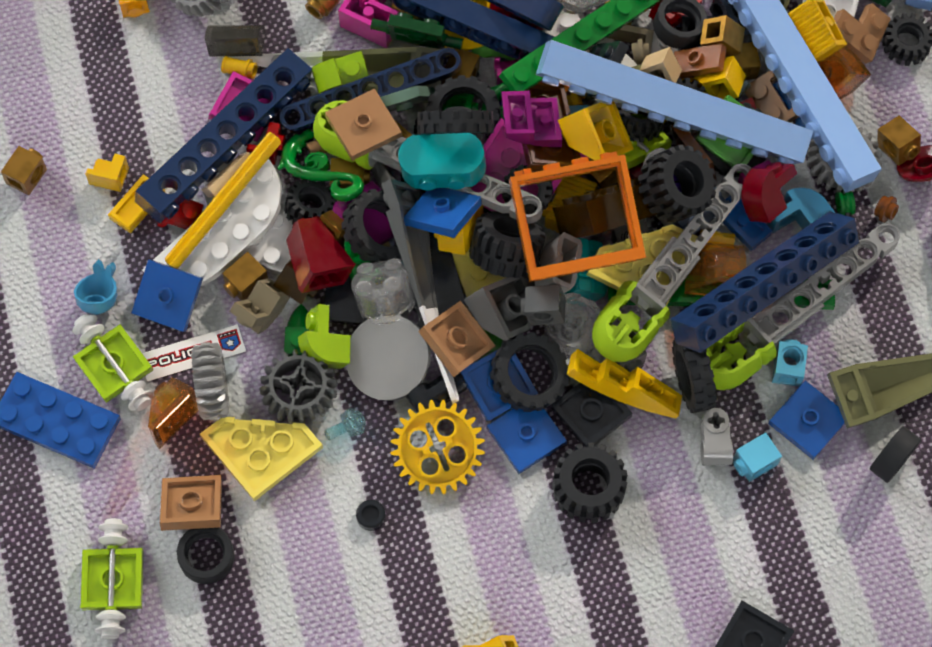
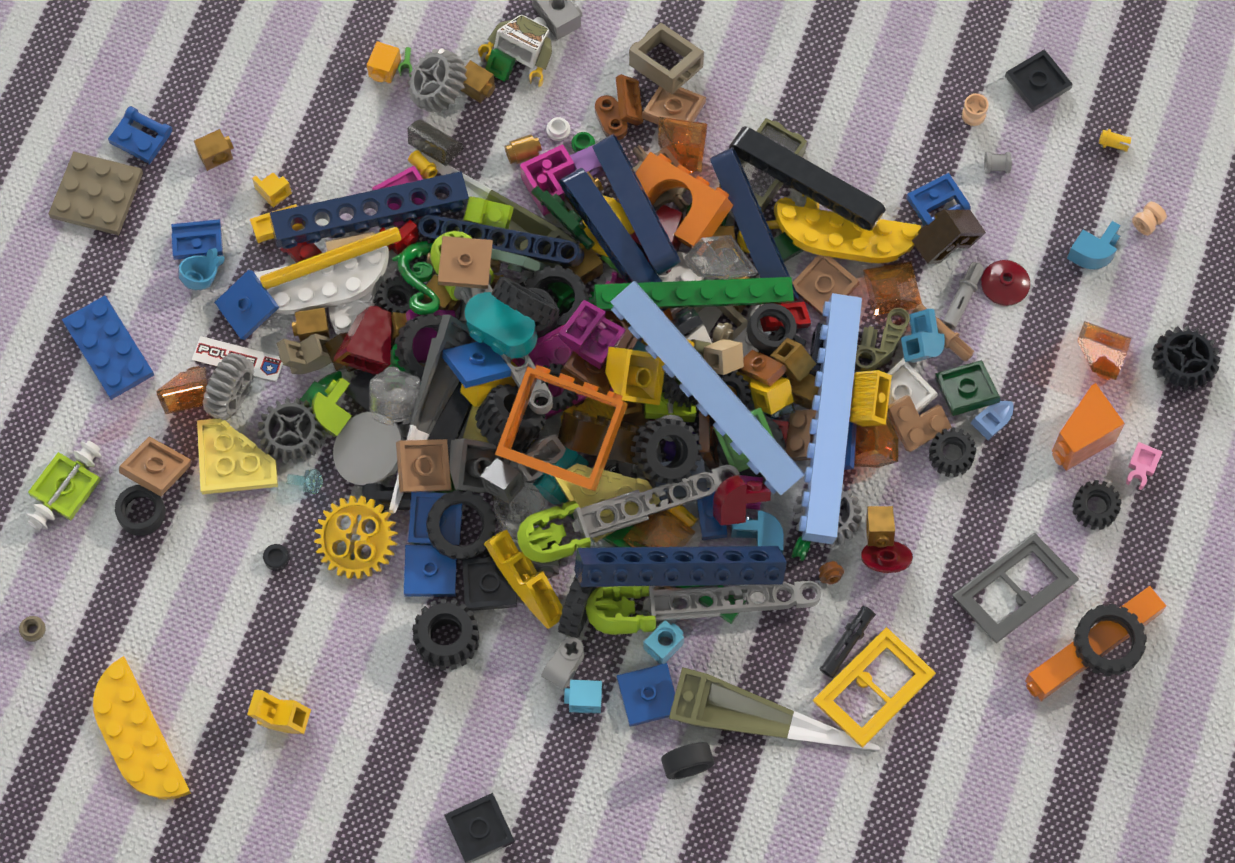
camera: 35 degrees right, 0 degrees up
lime plate [72,314,153,411] -> none
none -> blue plate [171,219,223,260]

